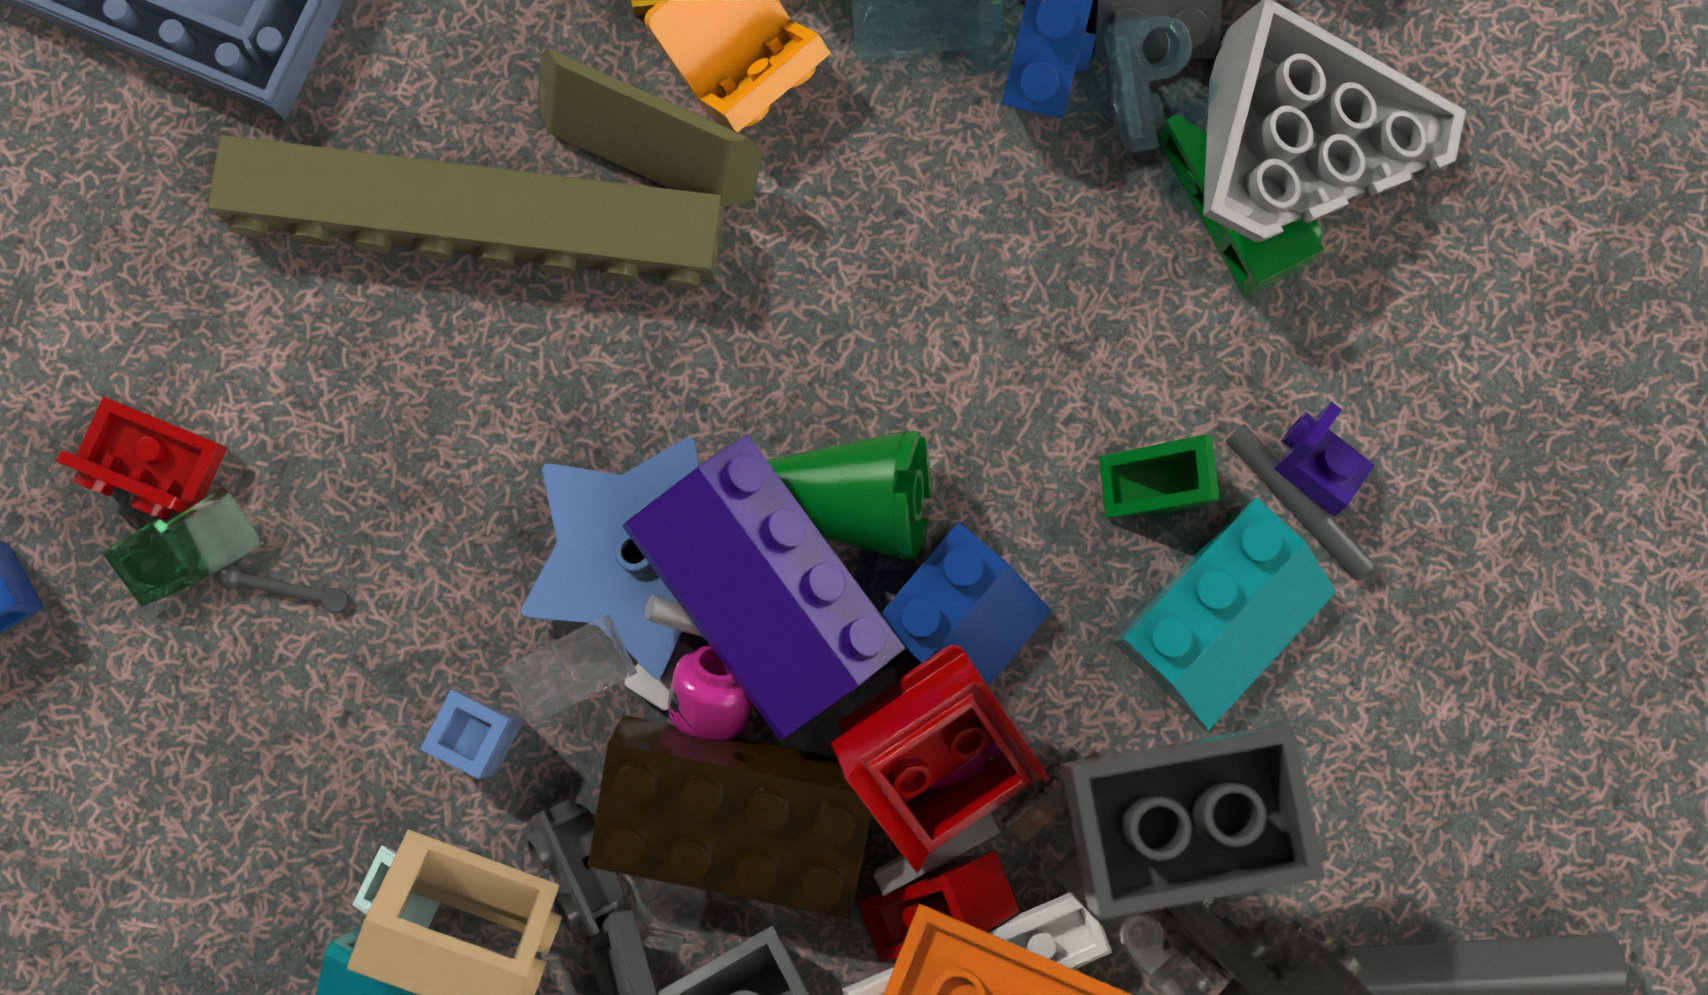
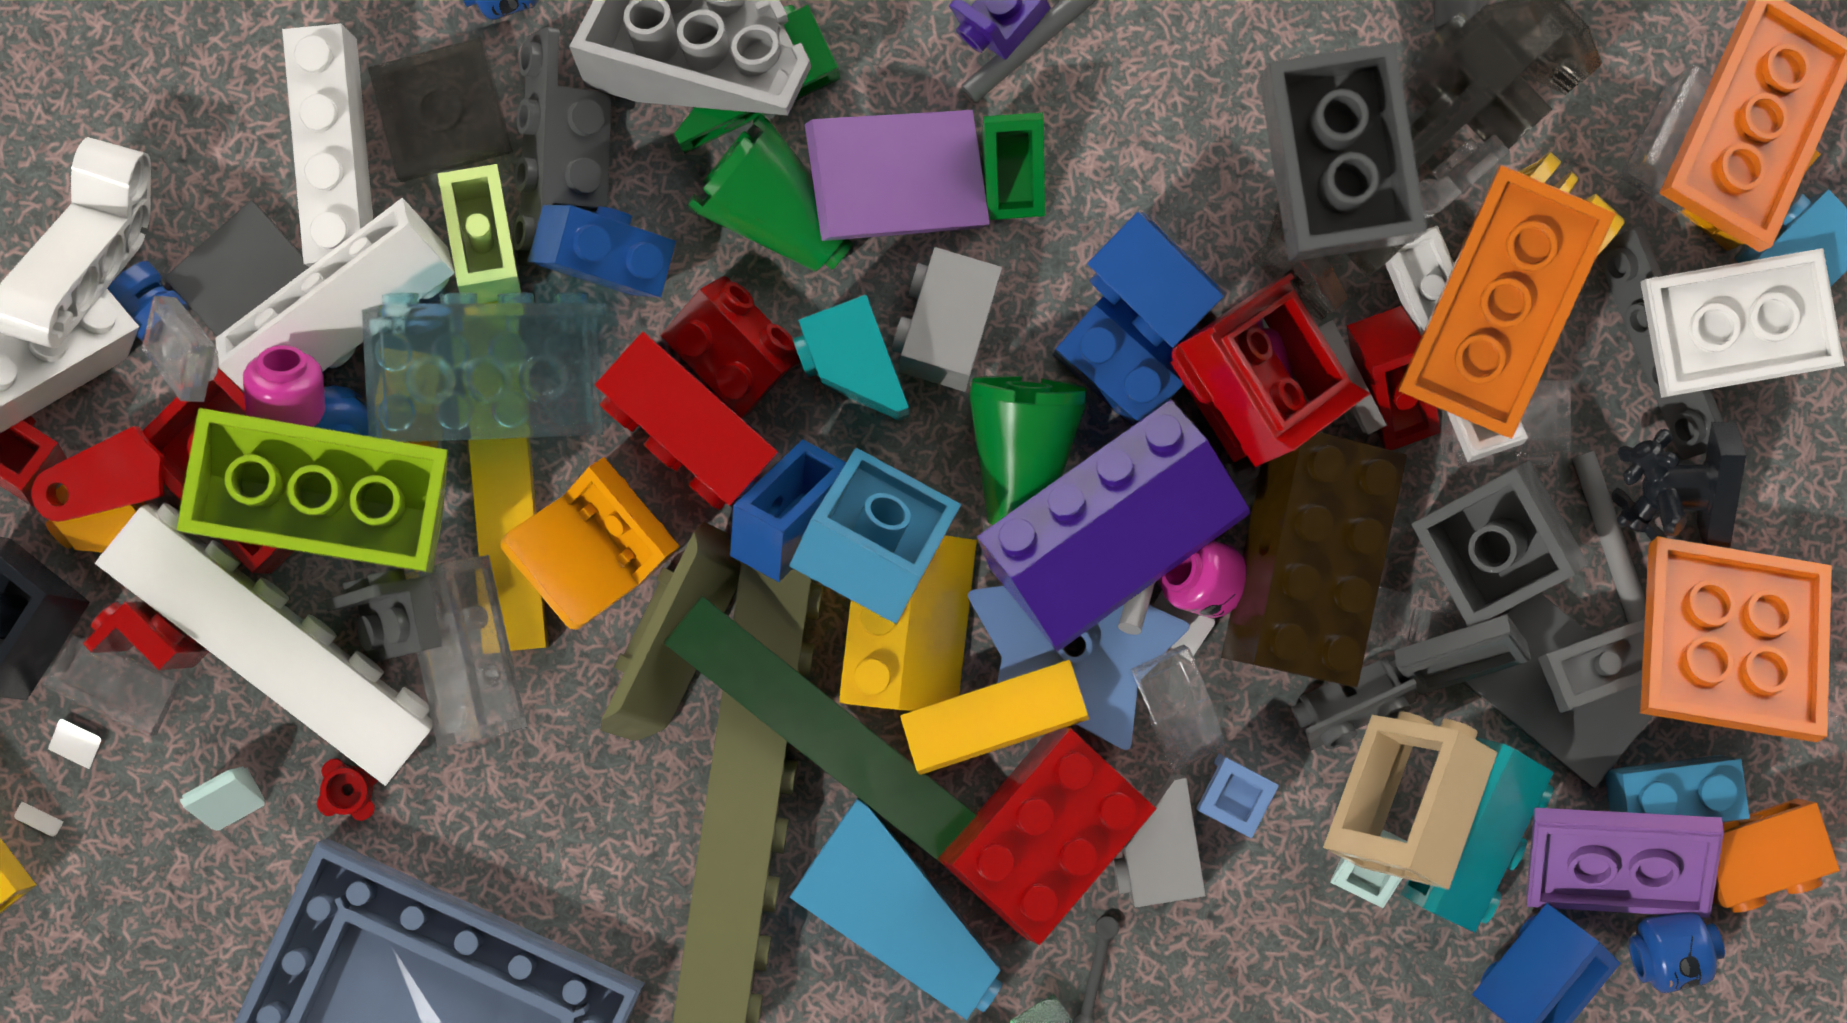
camera: 85 degrees left, 5 degrees up
clear light blue plate [1102,15,1193,153] -> none
teal slope [1113,497,1336,731] -> none
none -> red brick [594,331,783,510]
none -> red bracket [660,276,801,418]
none -> dark green tile [664,595,977,867]
none -> green cone [686,113,853,272]
none -> blue brick [730,439,846,582]
none -> dark azure slope [789,448,961,624]
none -> dark azure slope [789,797,1003,1020]
none -> teal slope [793,295,910,421]
none -> medium lavender tile [805,110,990,241]
none -> yellow slope [839,535,977,711]
none -> light grey brick [892,247,1002,392]
none -> yellow tile [900,659,1090,775]
none -> red brick [938,728,1157,945]
none -> blue slope [1087,211,1227,348]
none -> light grey slope [1113,774,1206,908]

